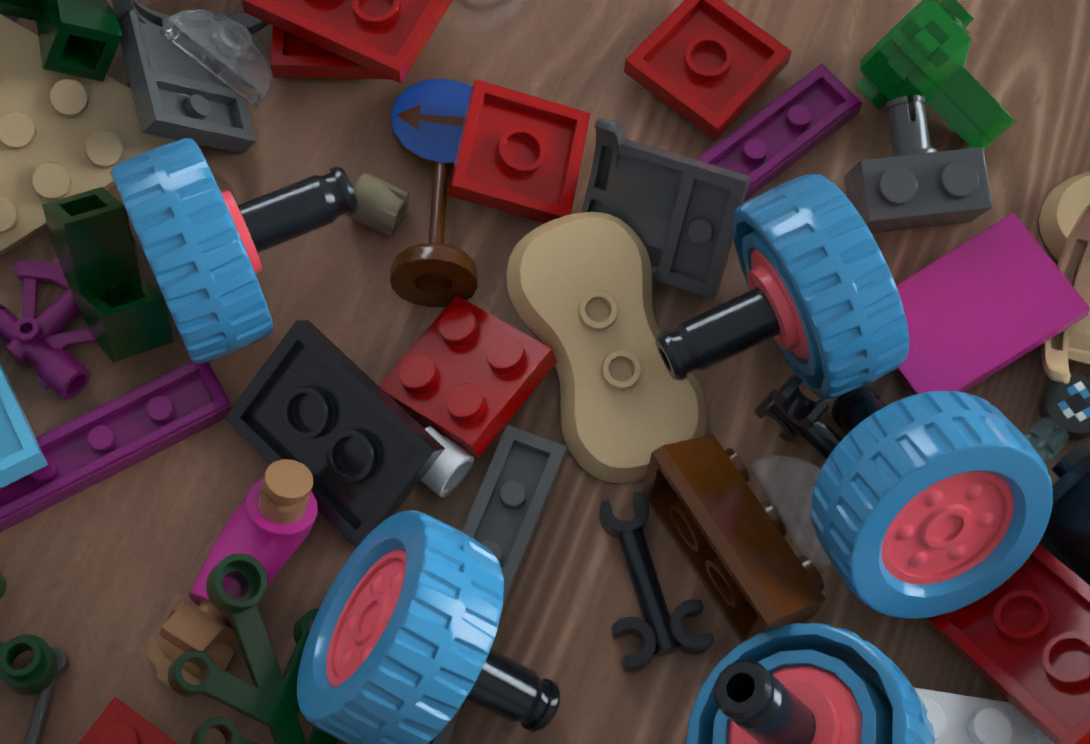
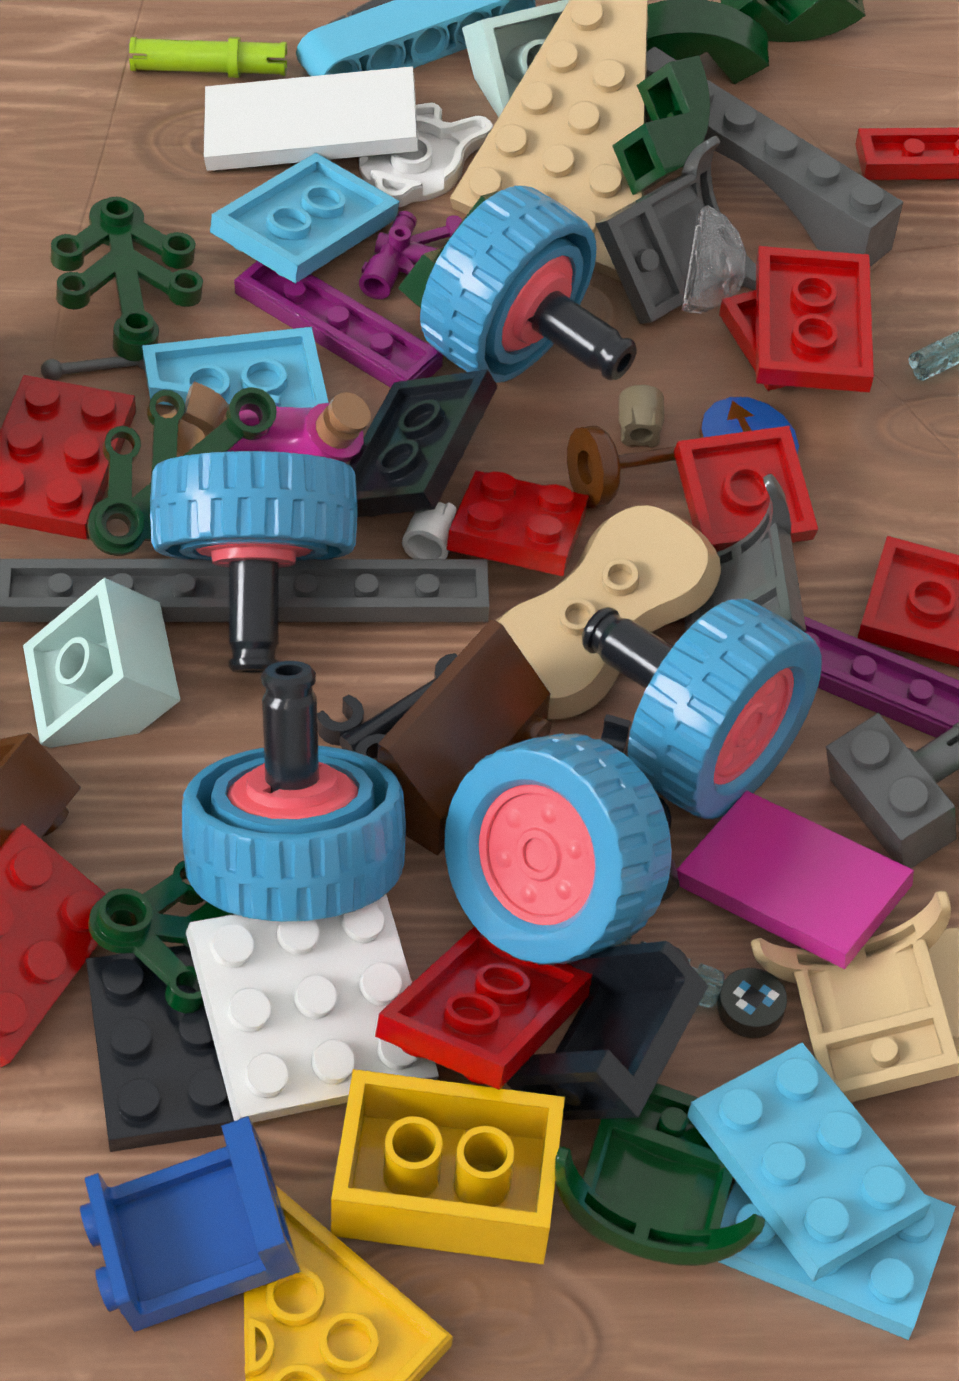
camera: 65 degrees right, 15 degrees down
none -> medium azure wing [142,327,329,408]

